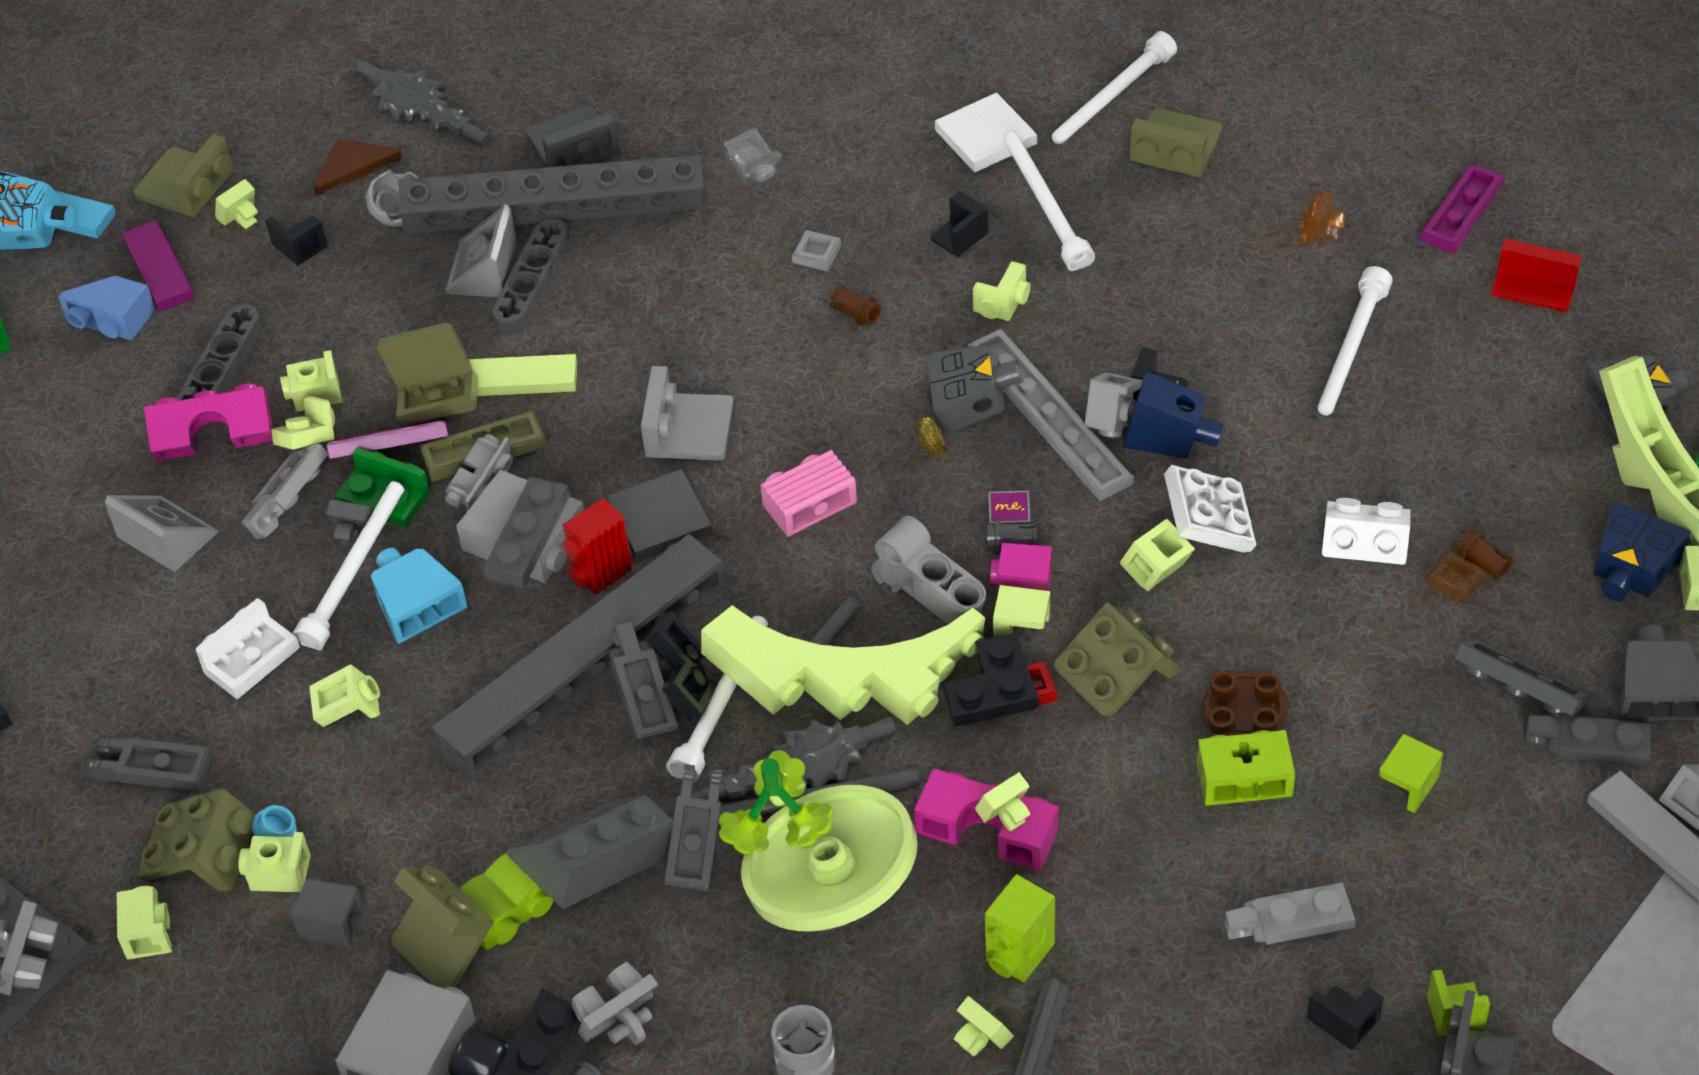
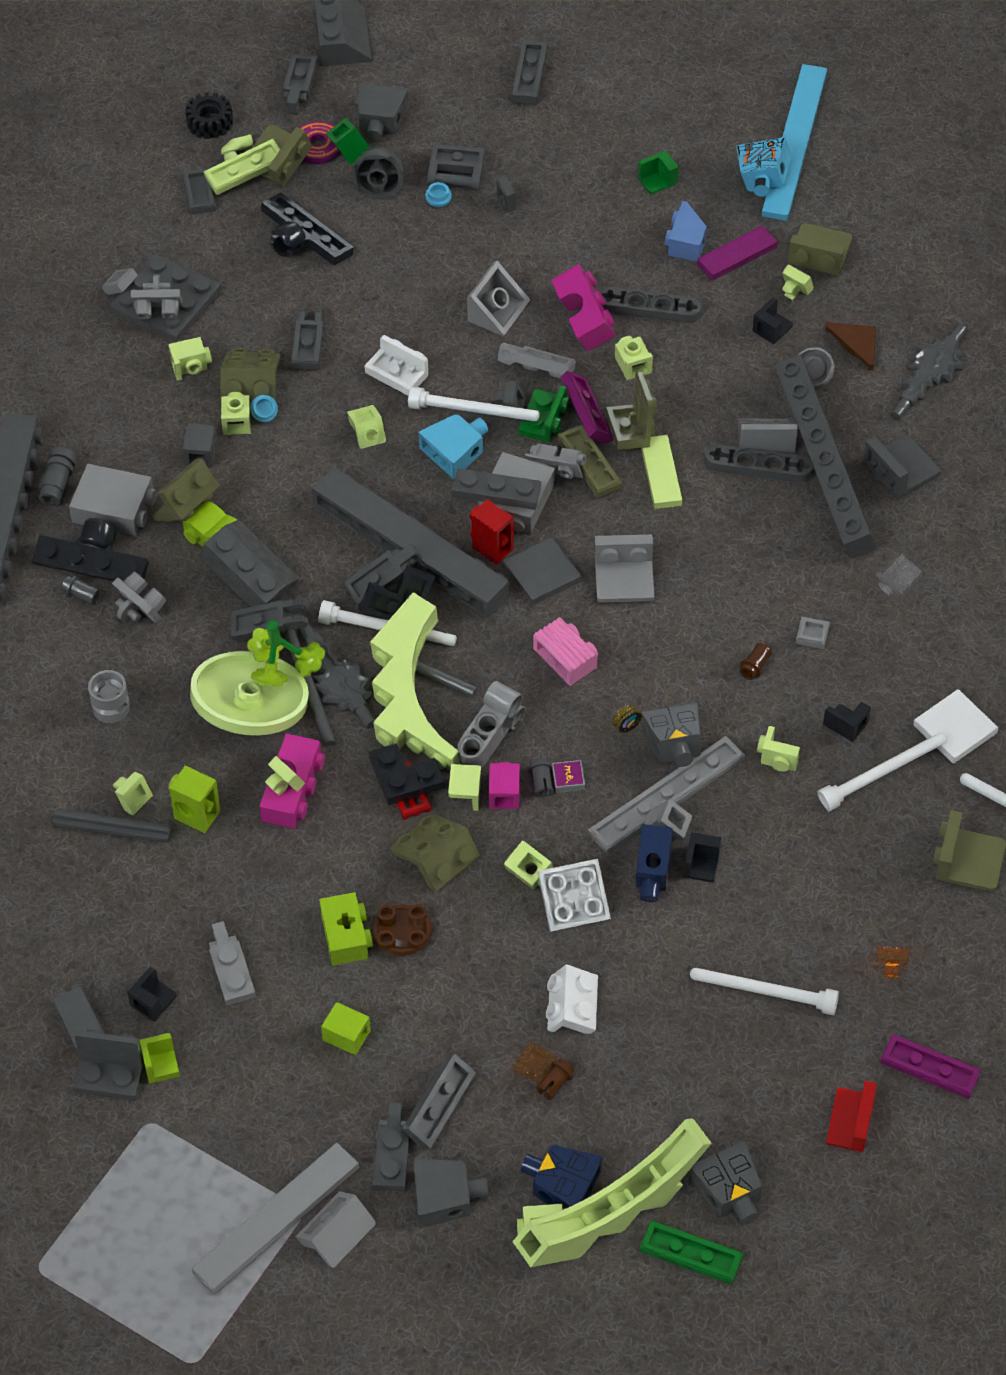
camera: 80 degrees right, 5 degrees up
yellowish green bracket [271,396,335,449] -> none

